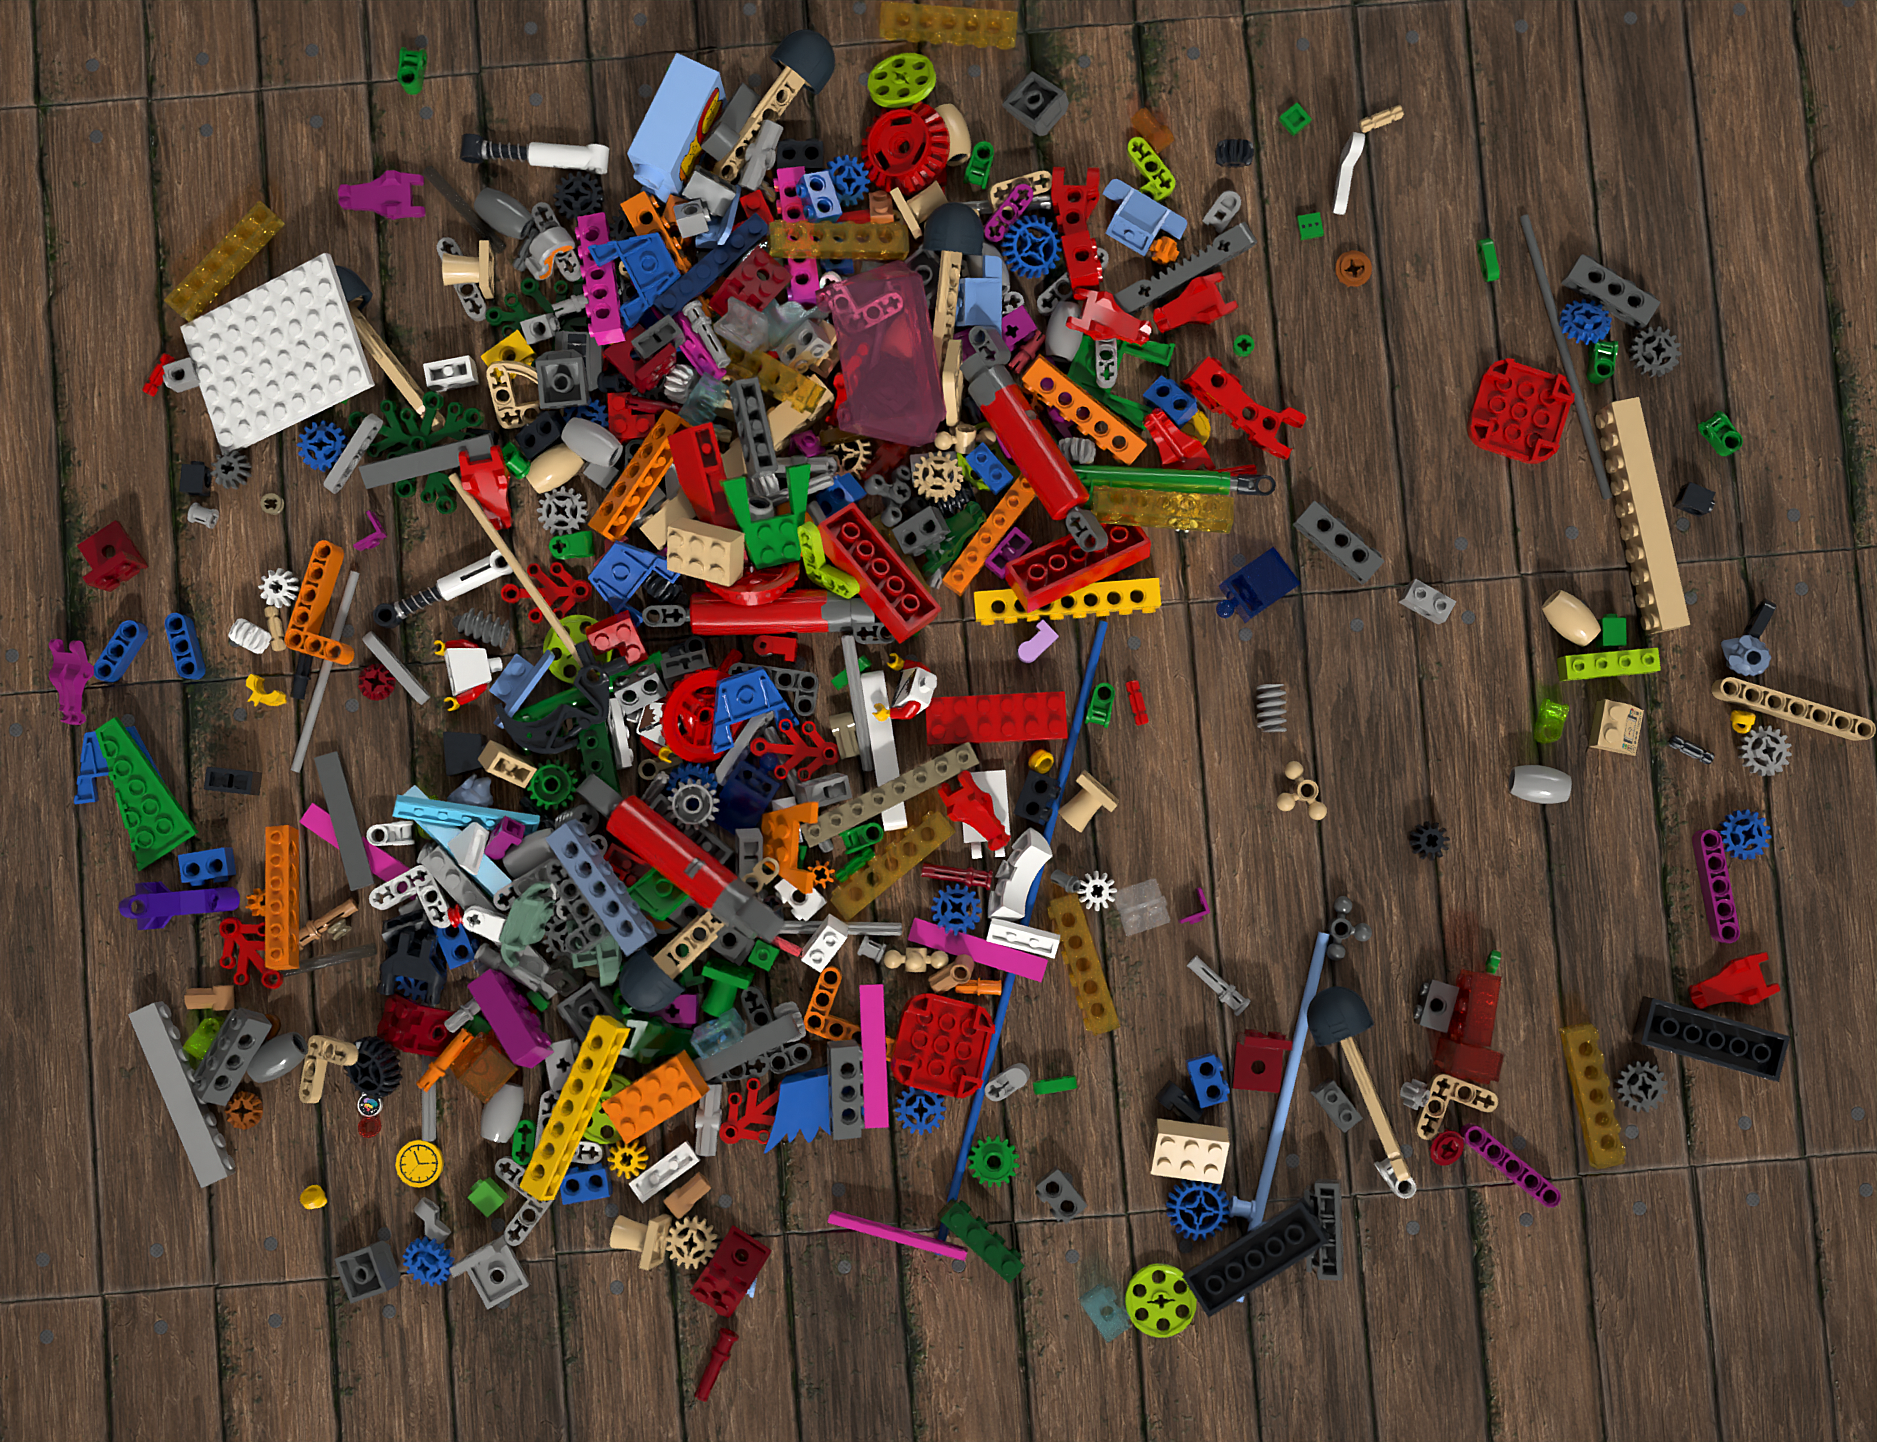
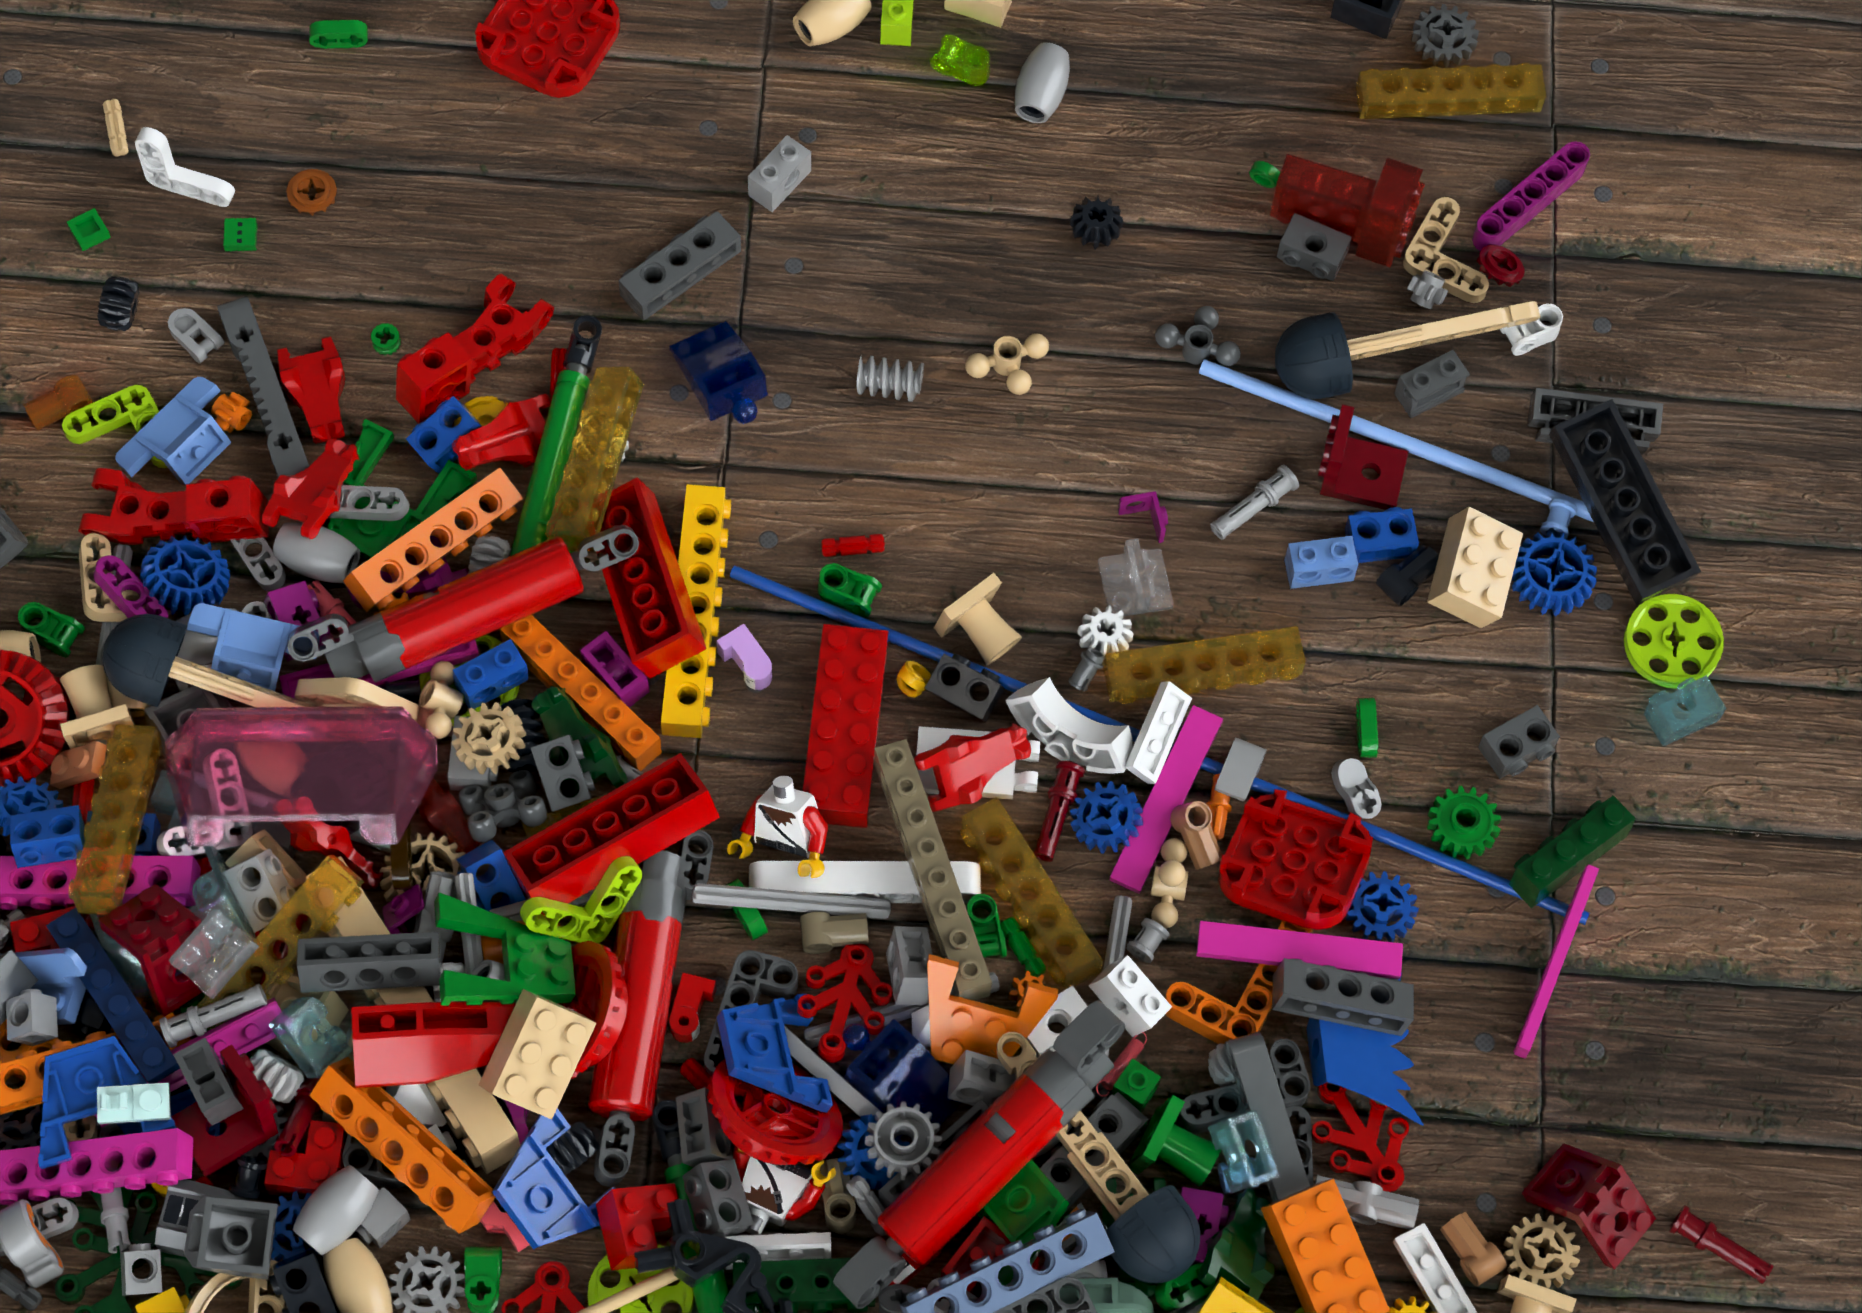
camera: 85 degrees left, 20 degrees down
none -> light aqua plate [97,1082,171,1124]
none -> light grey panel [1215,738,1267,802]
none -> medium blue brick [1284,536,1358,589]

